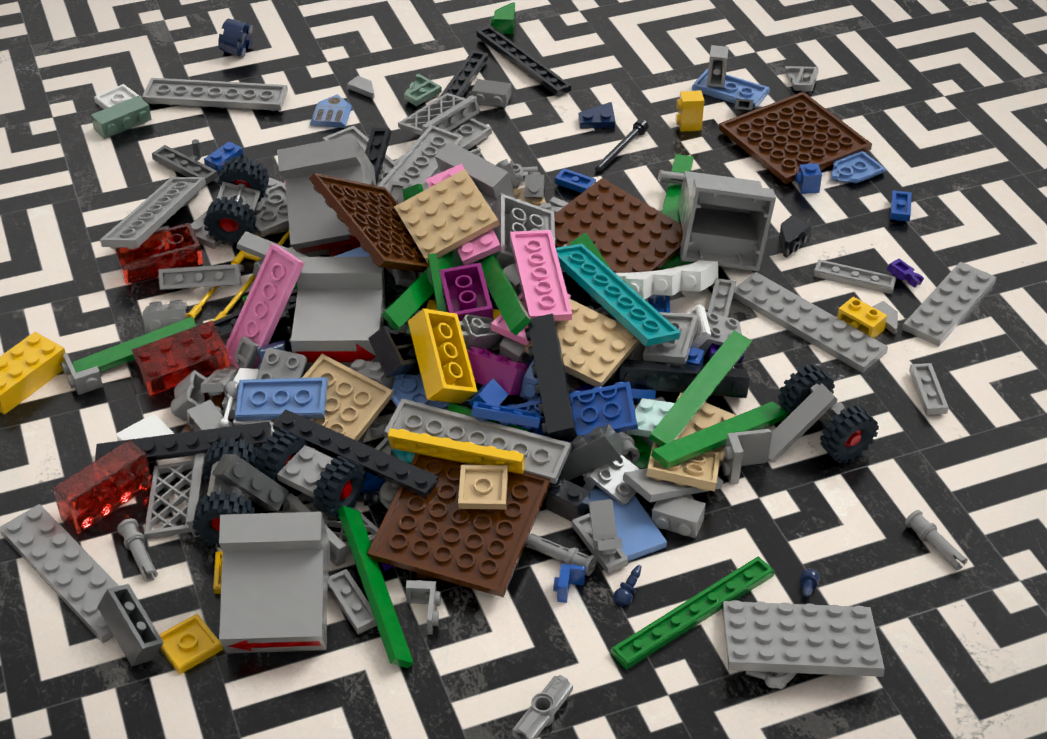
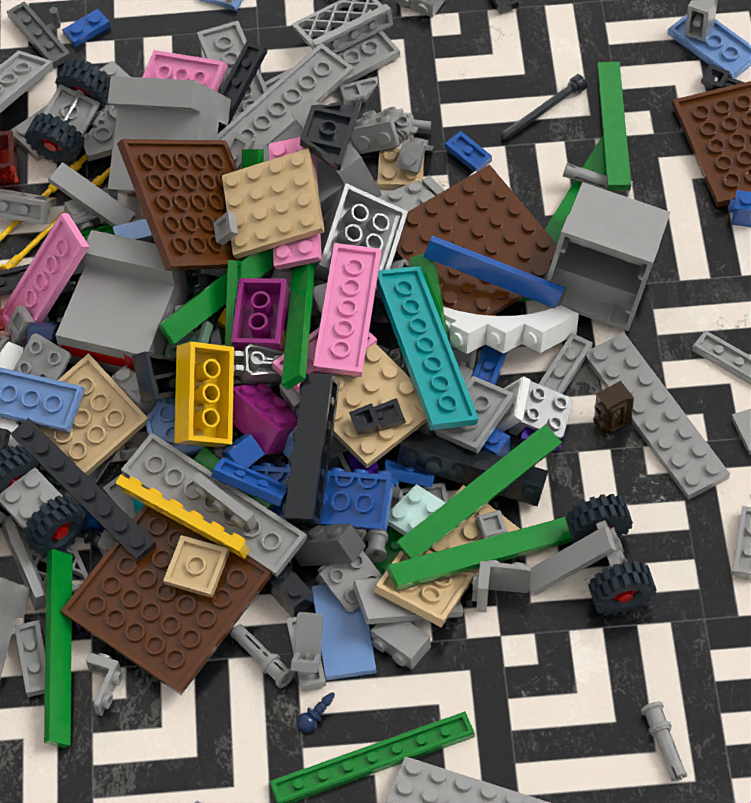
camera: 20 degrees right, 15 degrees up
blue bracket [553,564,585,603] -> none
dark blue wing [578,102,616,129] -> none
yellow brick [675,91,704,132] -> none
black slope [779,215,811,258] -> none
dark blue bar [800,568,820,597] -> none
yellow brick [837,297,887,339] -> none
none -> light grey plate [192,472,257,531]
none -> light grey plate [213,211,238,245]
none -> black wing [300,99,361,171]
none -> black slope [349,398,406,435]
none -> blue tile [423,236,564,308]
none -> light grey tile [475,510,508,539]
none -> dark brown window [593,381,634,434]
none -> green tile [597,62,631,191]

